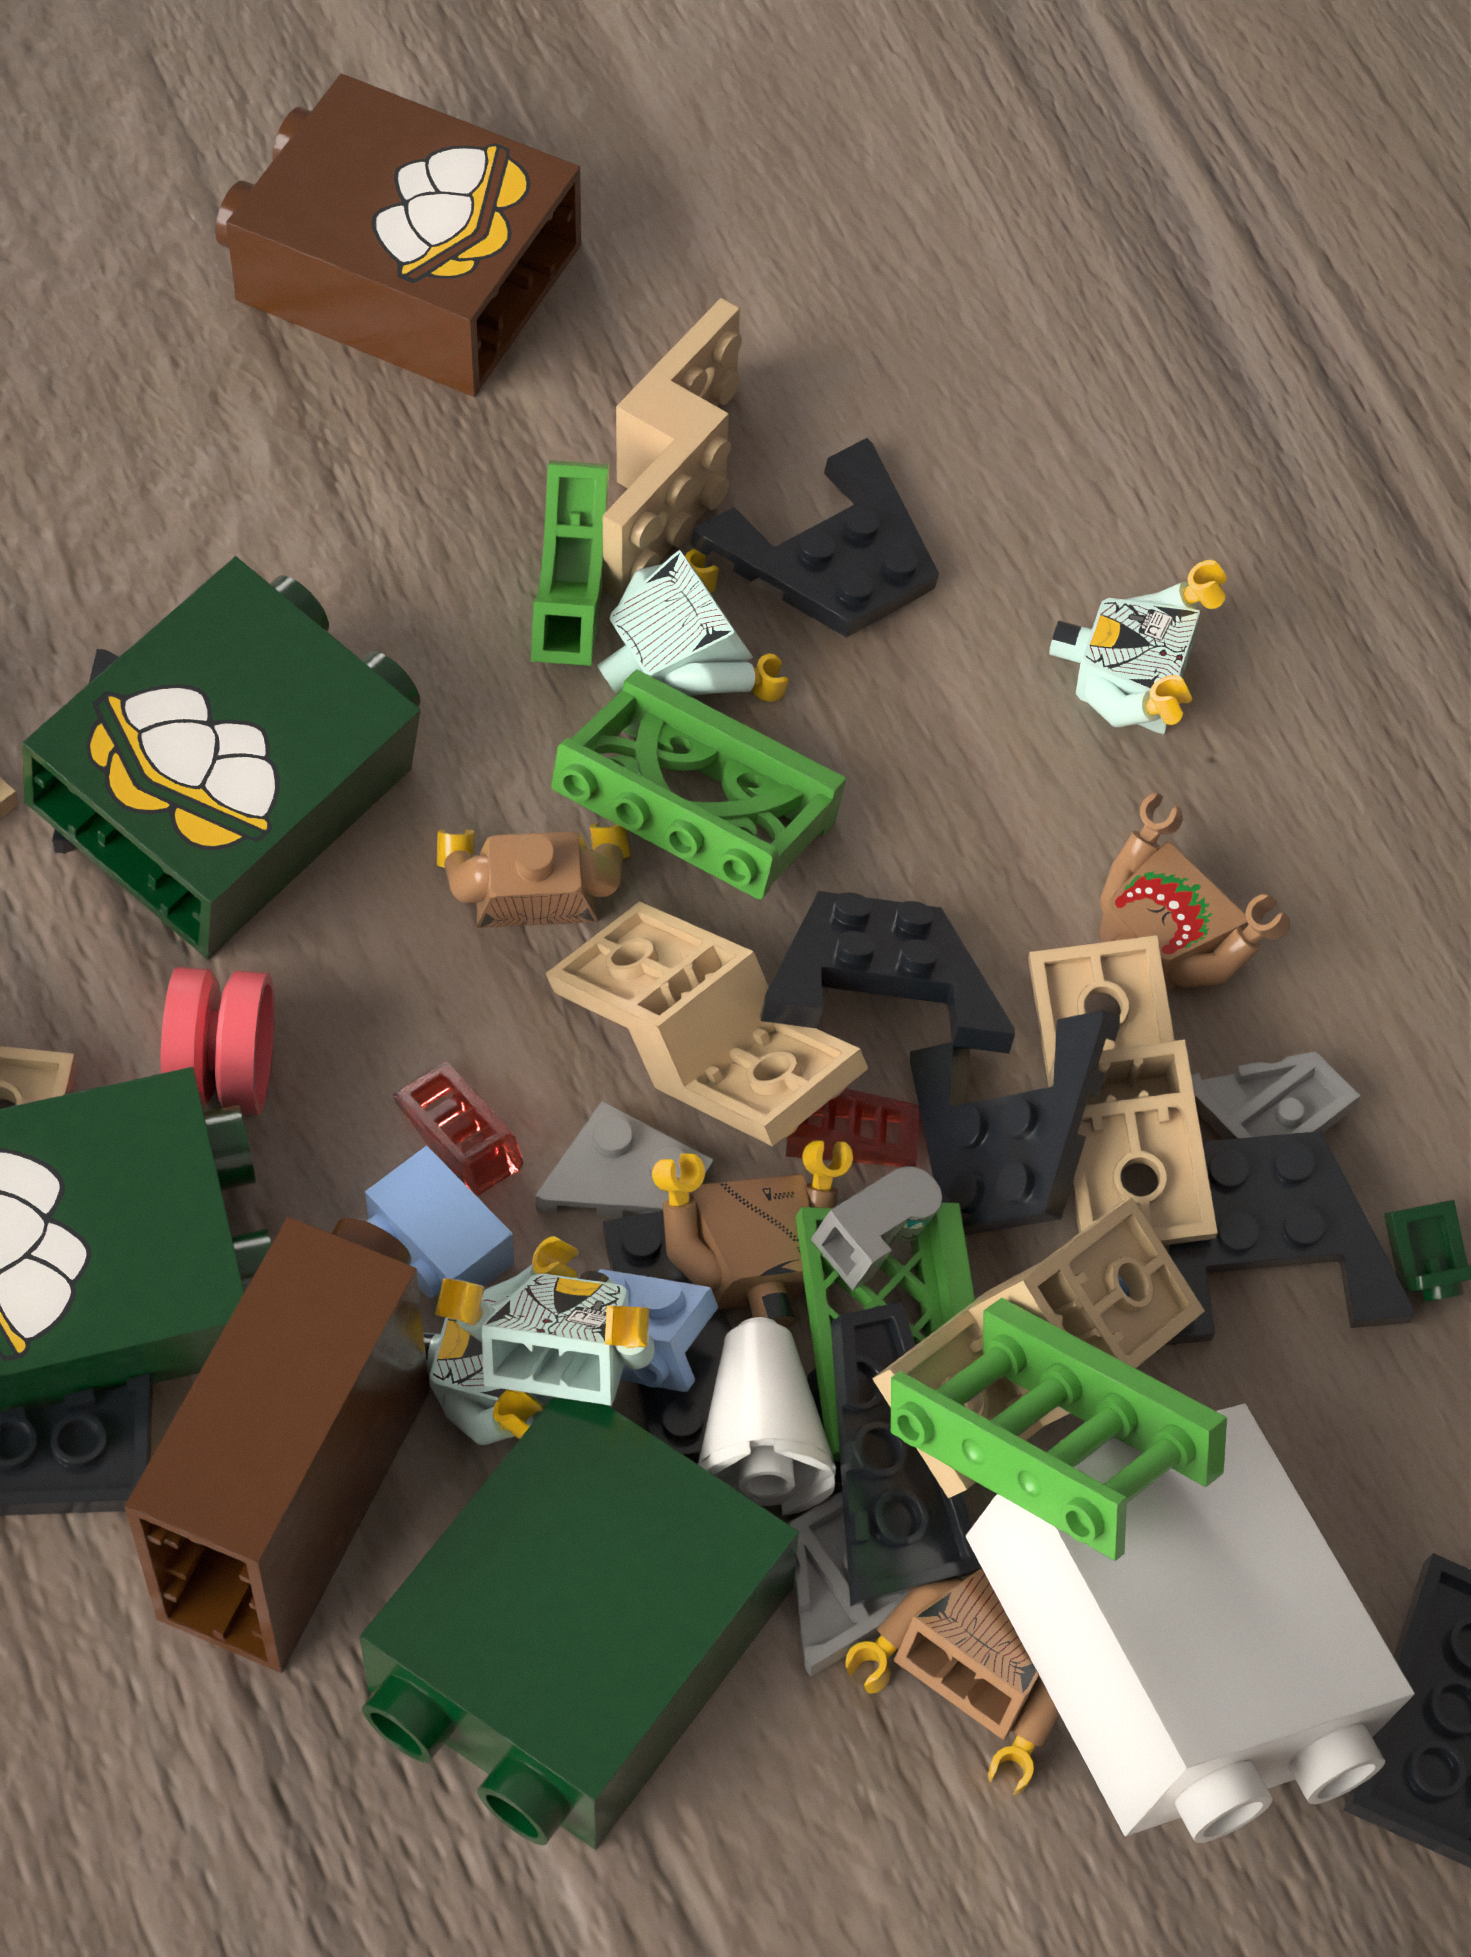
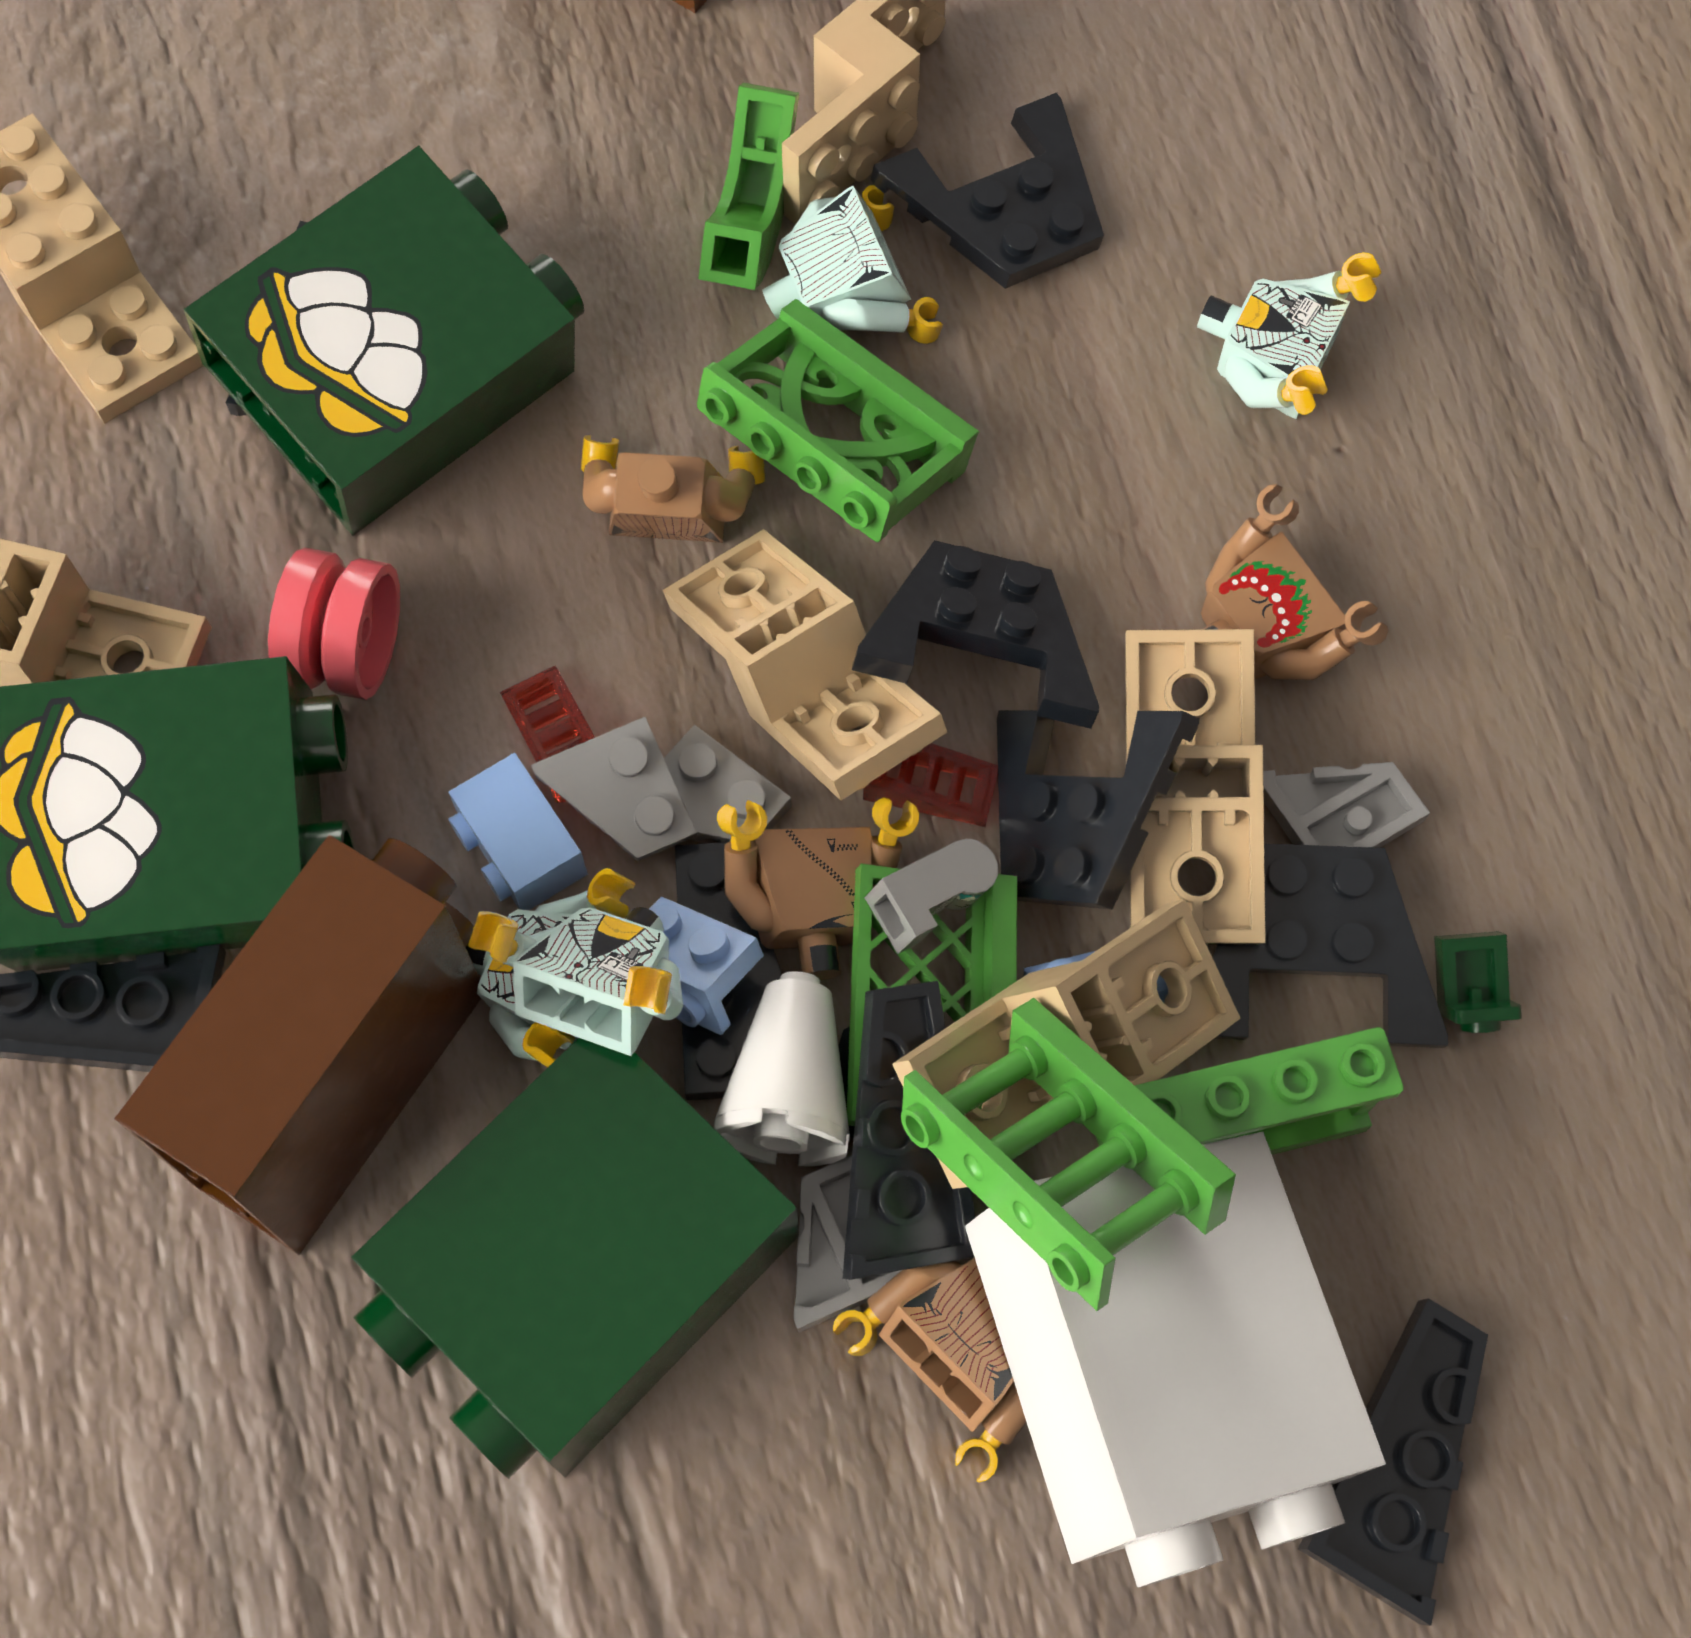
camera: 10 degrees right, 10 degrees up
none -> light grey wing [531,717,697,861]
none -> bright green fence [1096,1027,1404,1155]

